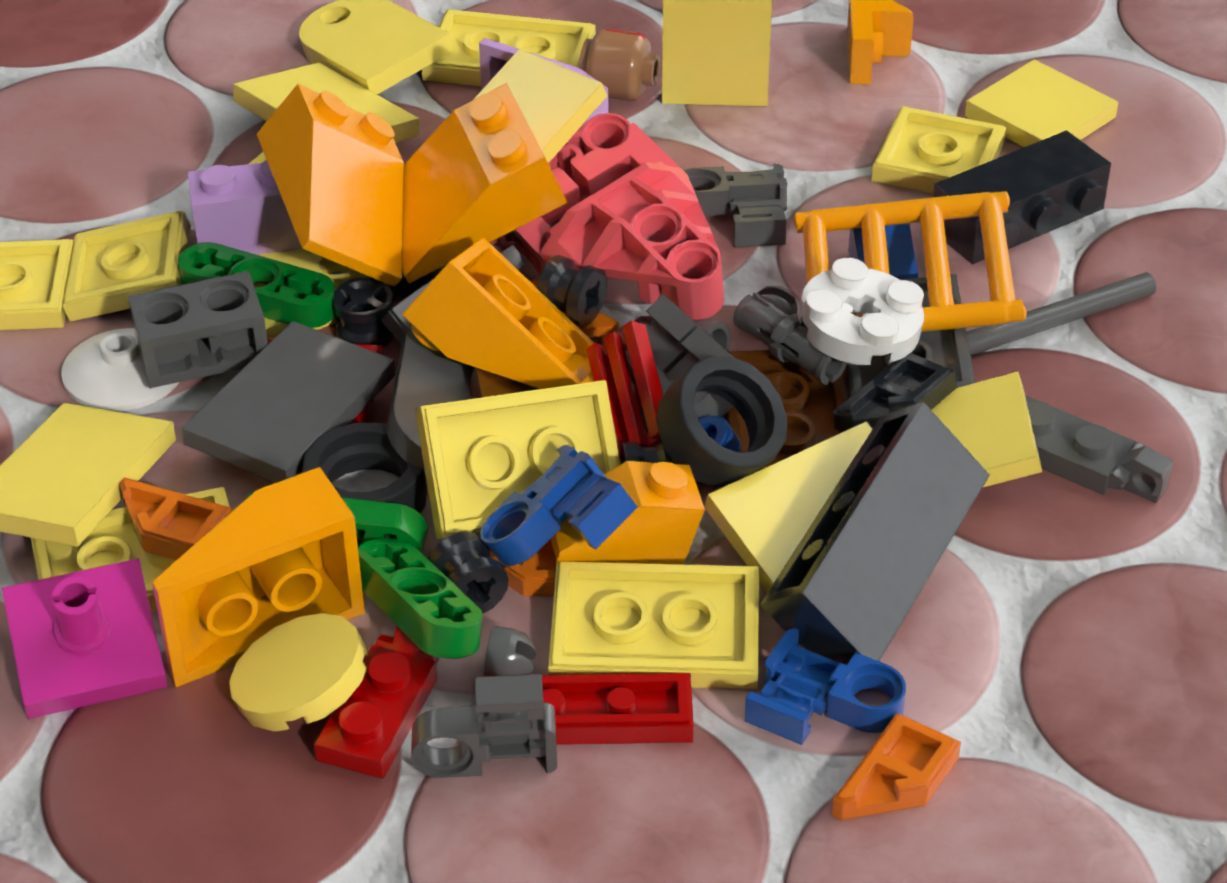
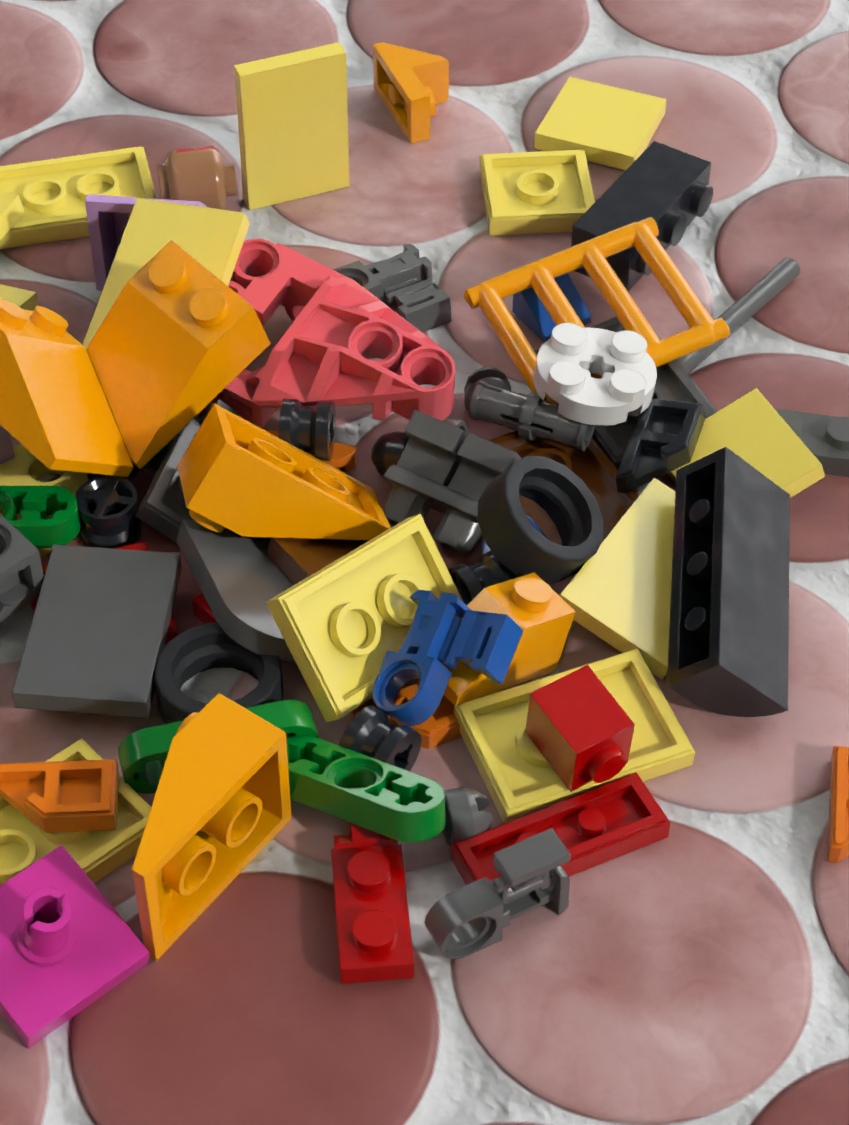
camera: 25 degrees left, 5 degrees up
light yellow tile [229,613,367,731] -> none
red tile [586,320,663,462] -> none
blue piece [744,629,906,745] -> none
none -> red brick [525,665,635,792]

